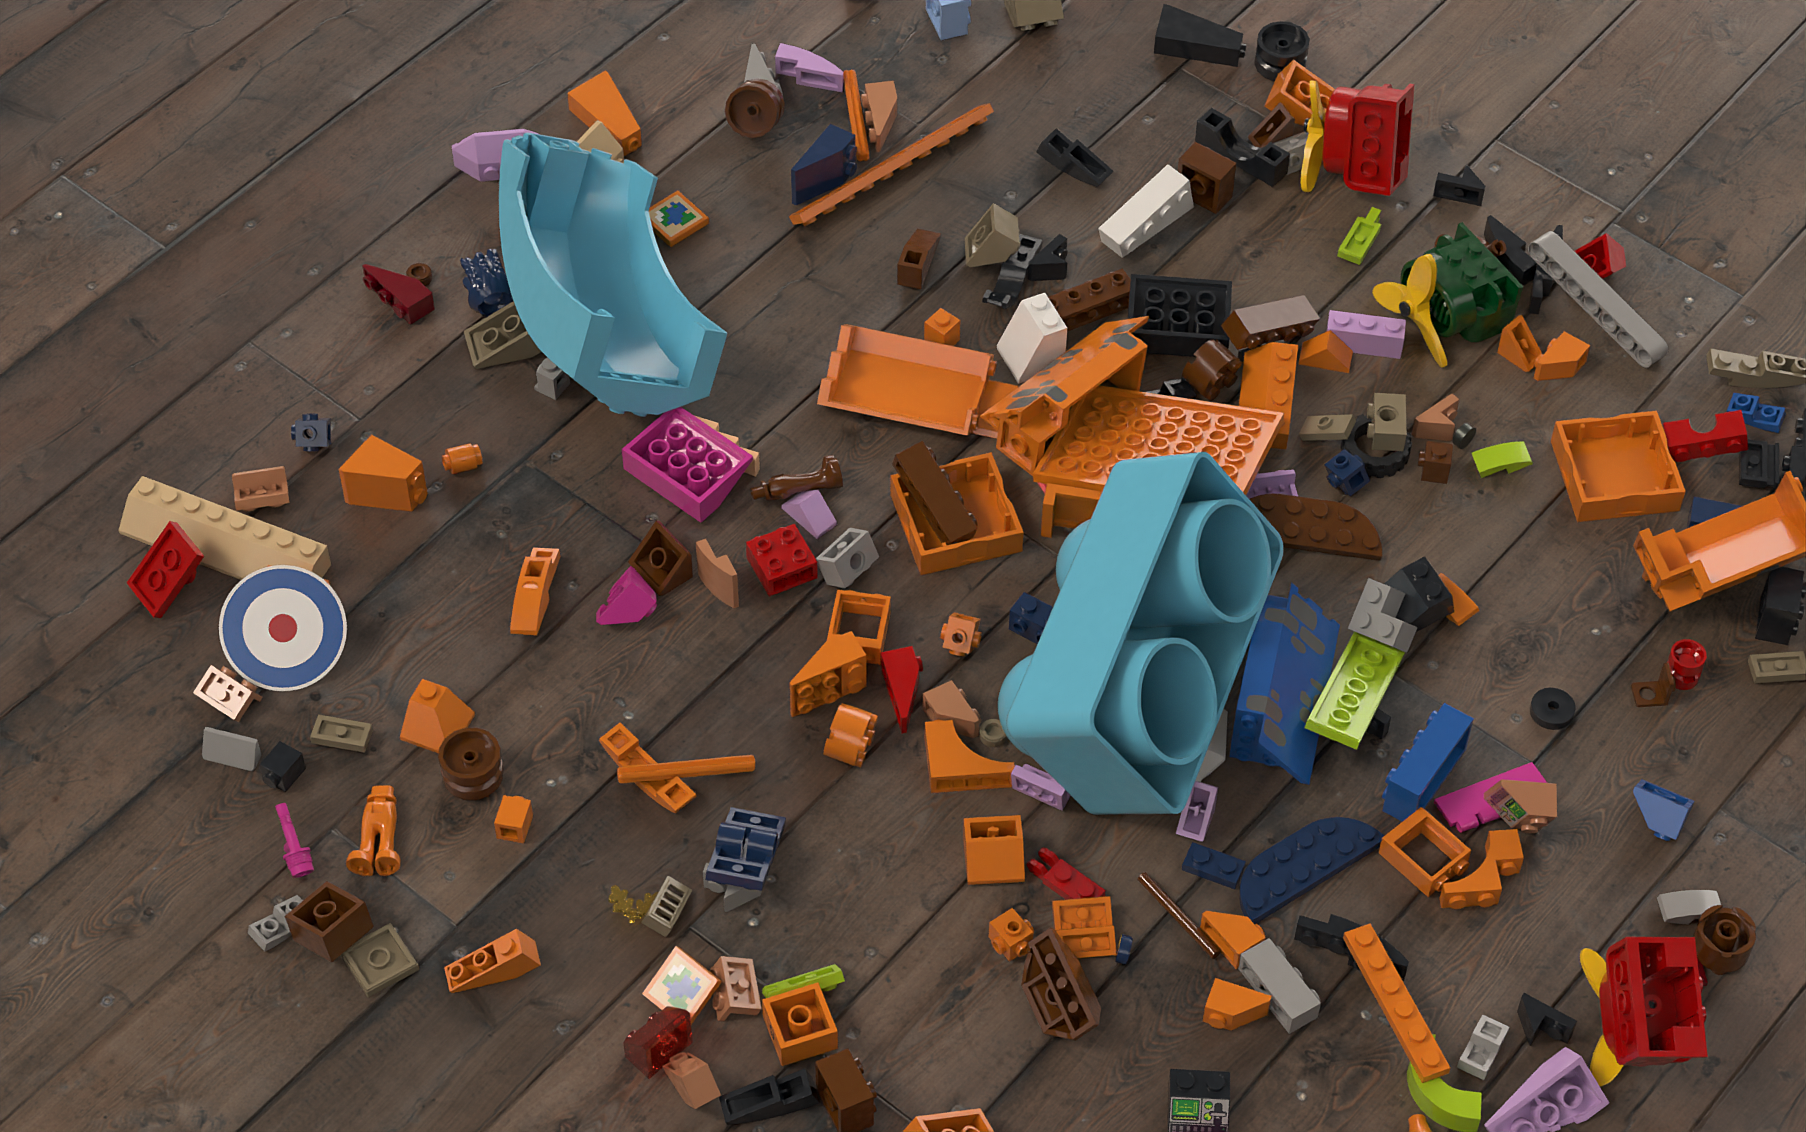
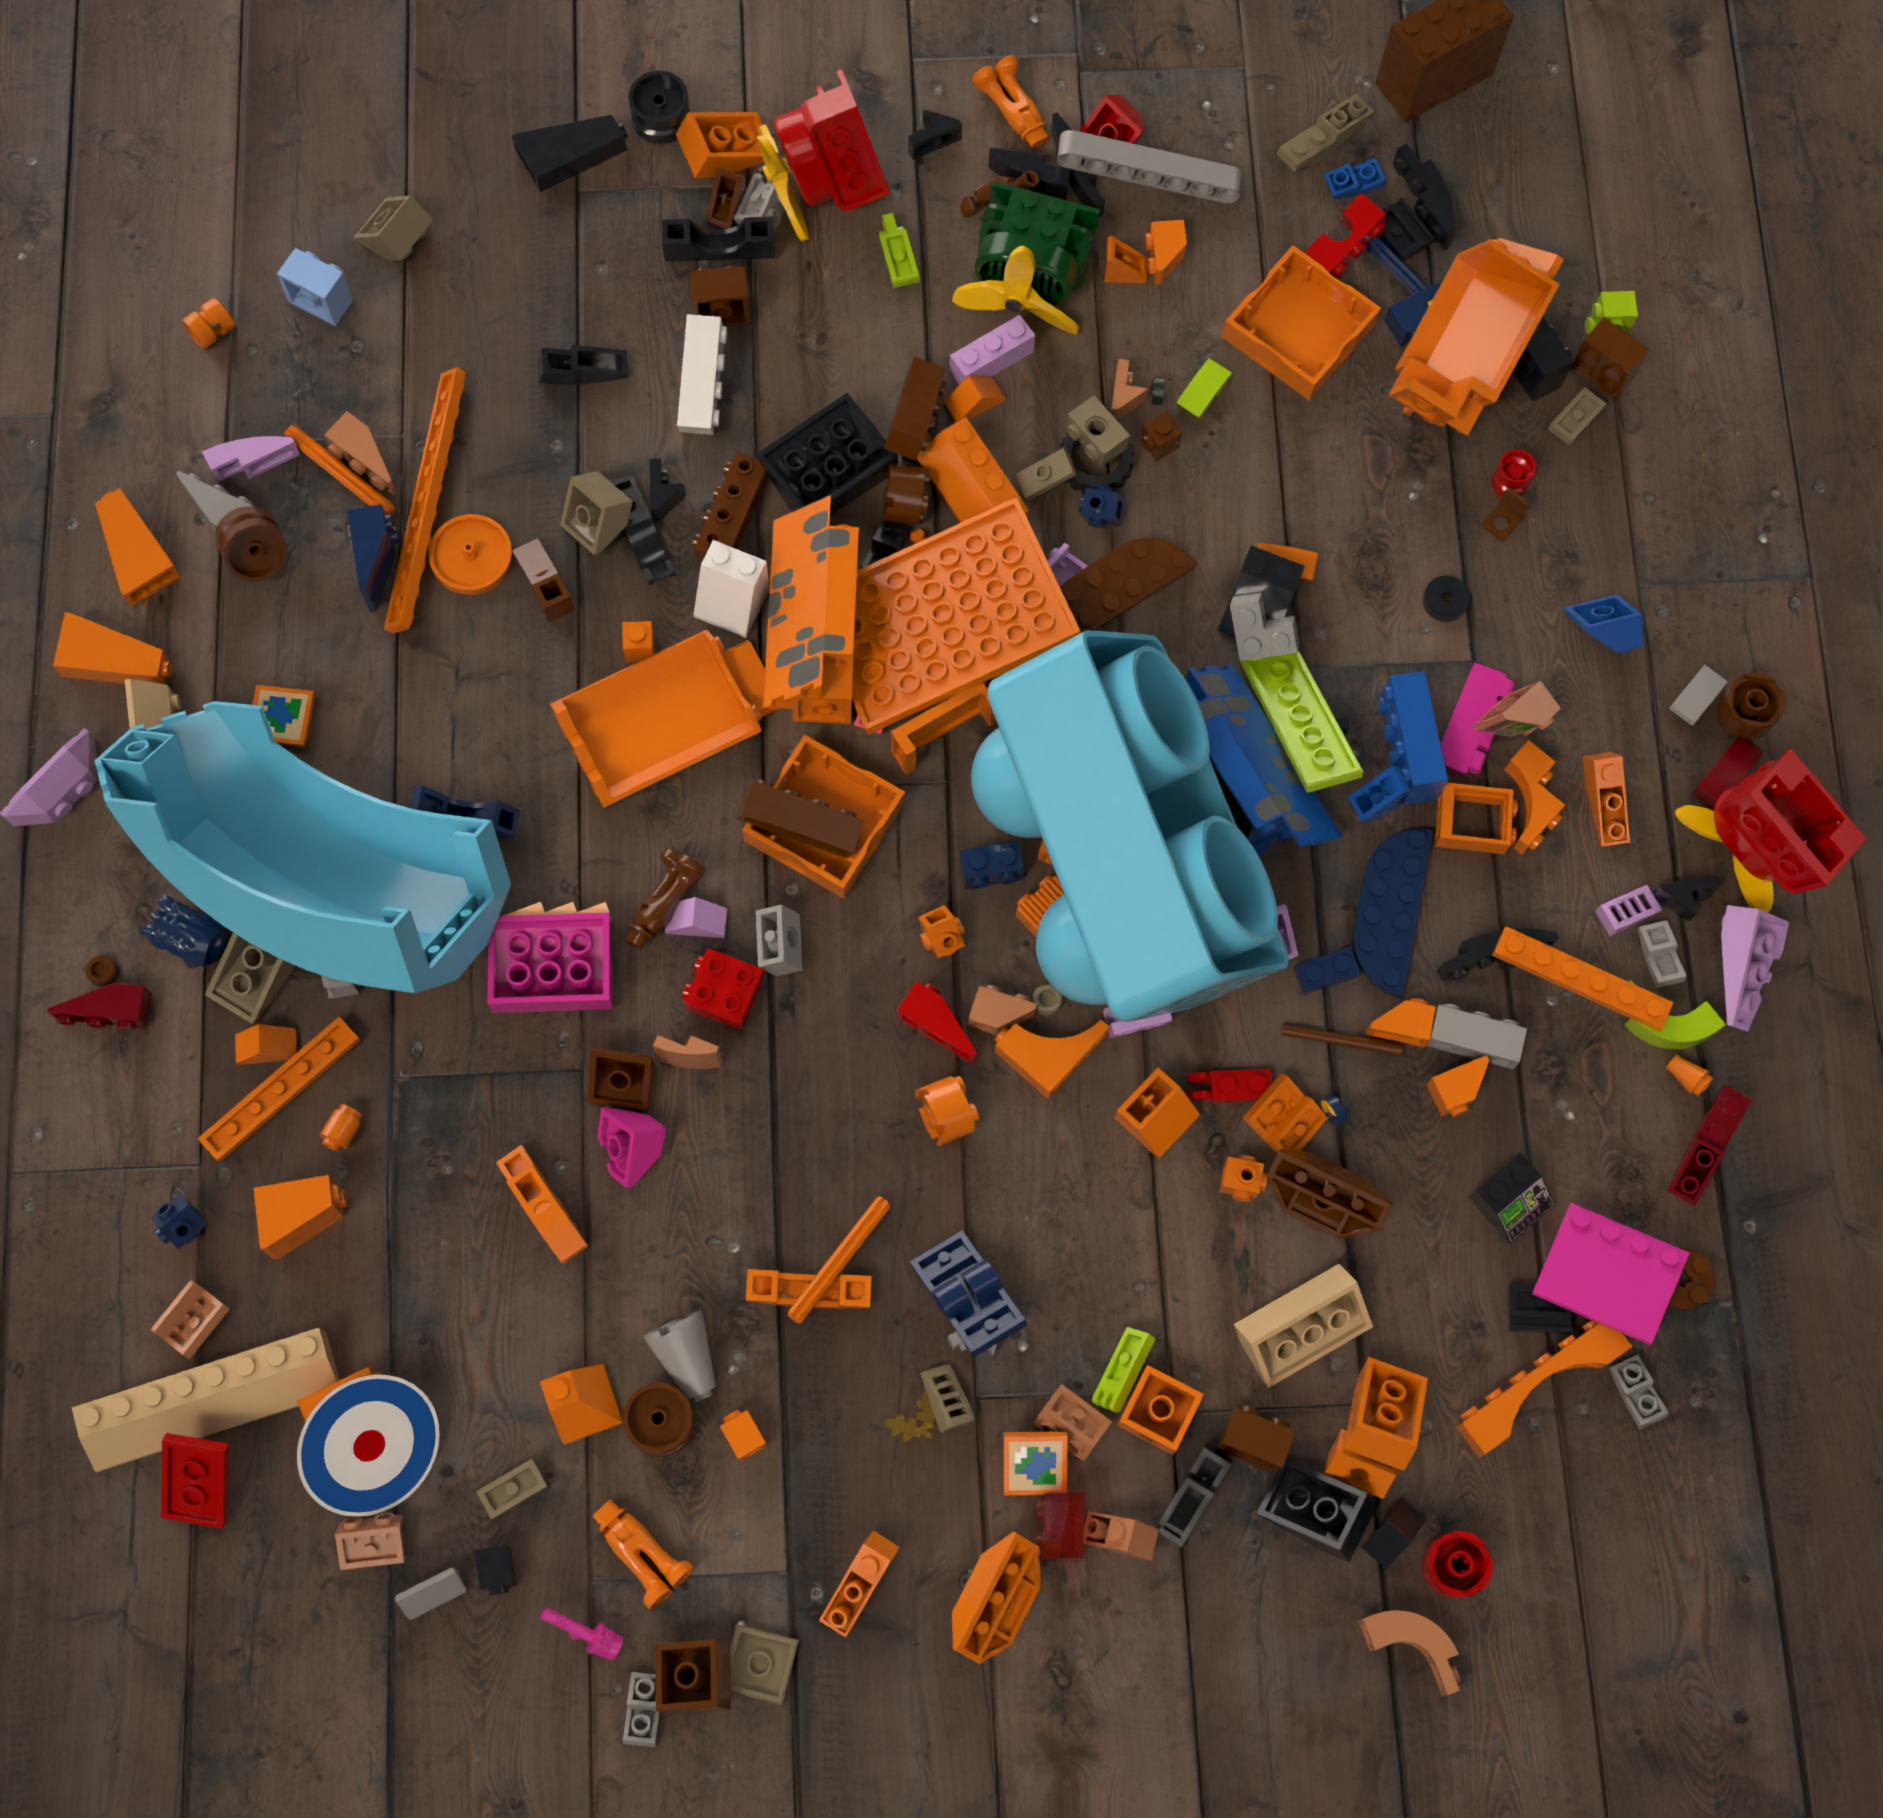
camera: 45 degrees left, 20 degrees up
orange slope [790,631,867,717] -> none
orange window [827,590,891,665] -> none
none -> orange slope [95,488,181,607]
none -> orange plate [197,1017,361,1163]
none -> orange slope [235,1024,298,1065]
none -> dark blue arch [410,785,520,840]
none -> orange piece [428,514,513,595]
none -> light grey cone [643,1310,716,1402]
none -> orange wedge [952,1532,1041,1664]
none -> orange piece [972,55,1050,148]
none -> tan slope [1234,1264,1373,1388]
none -> blue arch [1348,766,1411,822]
none -> dark blue axle [1367,237,1428,295]
none -> orange slope [1583,752,1630,847]
none -> lavender slope [1595,885,1662,937]

